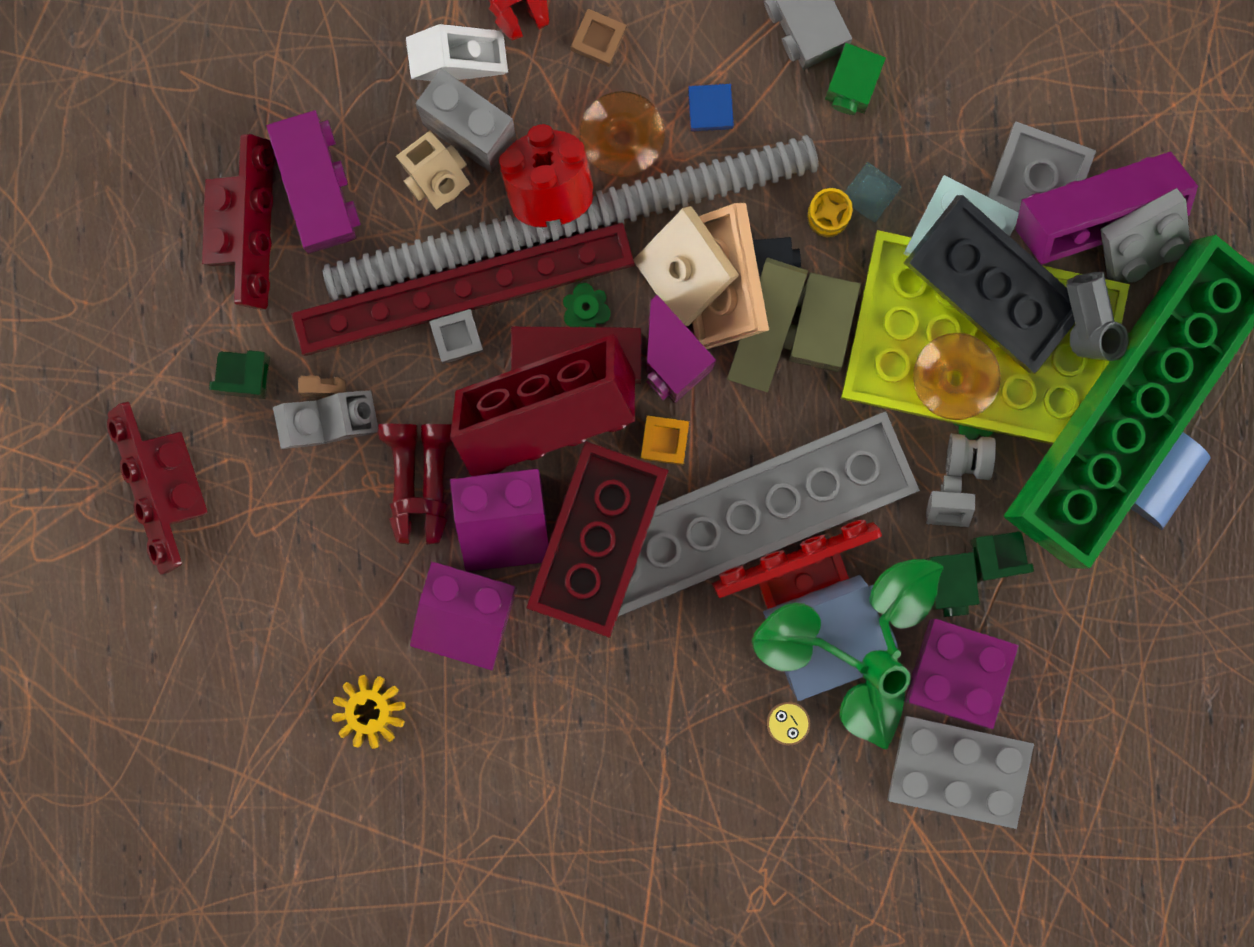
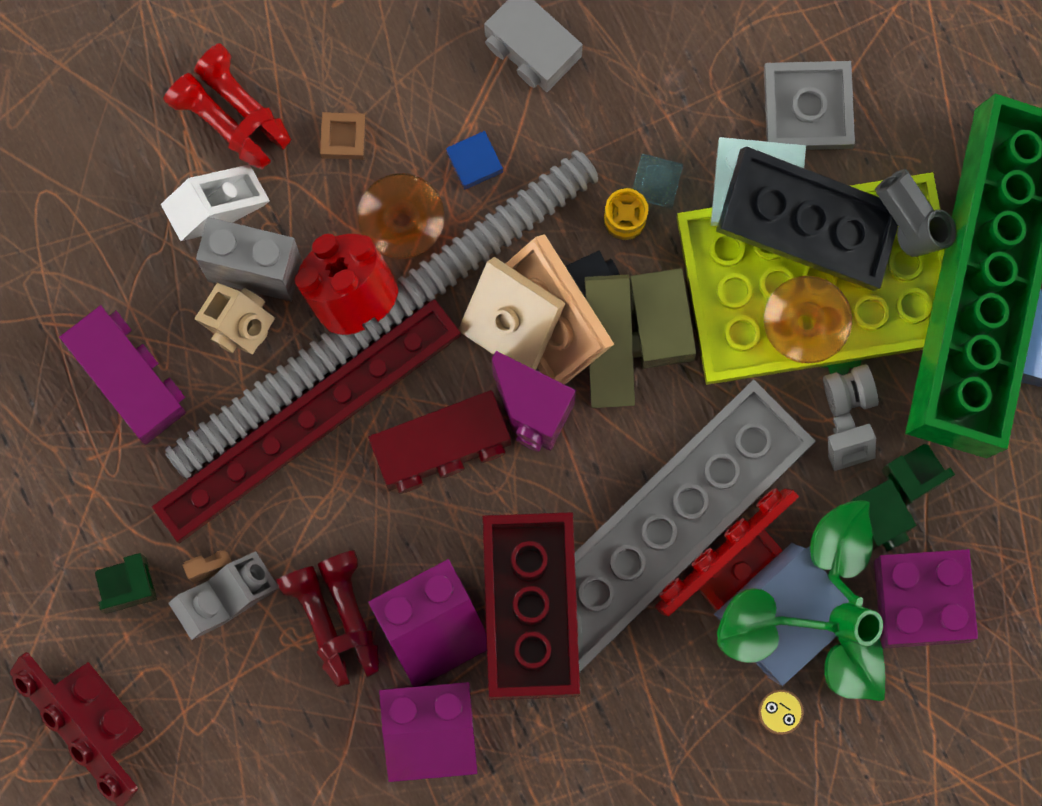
camera: 20 degrees left, 5 degrees down
dark red bracket [202,134,275,310] -> none
light grey plate [429,309,484,364] -> none
dark red brick [450,333,635,477] -> none
green plant [563,283,611,327] -> none
light orange plate [641,416,689,465] -> none
green brick [825,43,886,115] -> none
light grey plate [887,716,1034,829] -> none
magenta brick [1015,151,1198,265] -> none
light grey plate [1101,188,1190,284] -> none

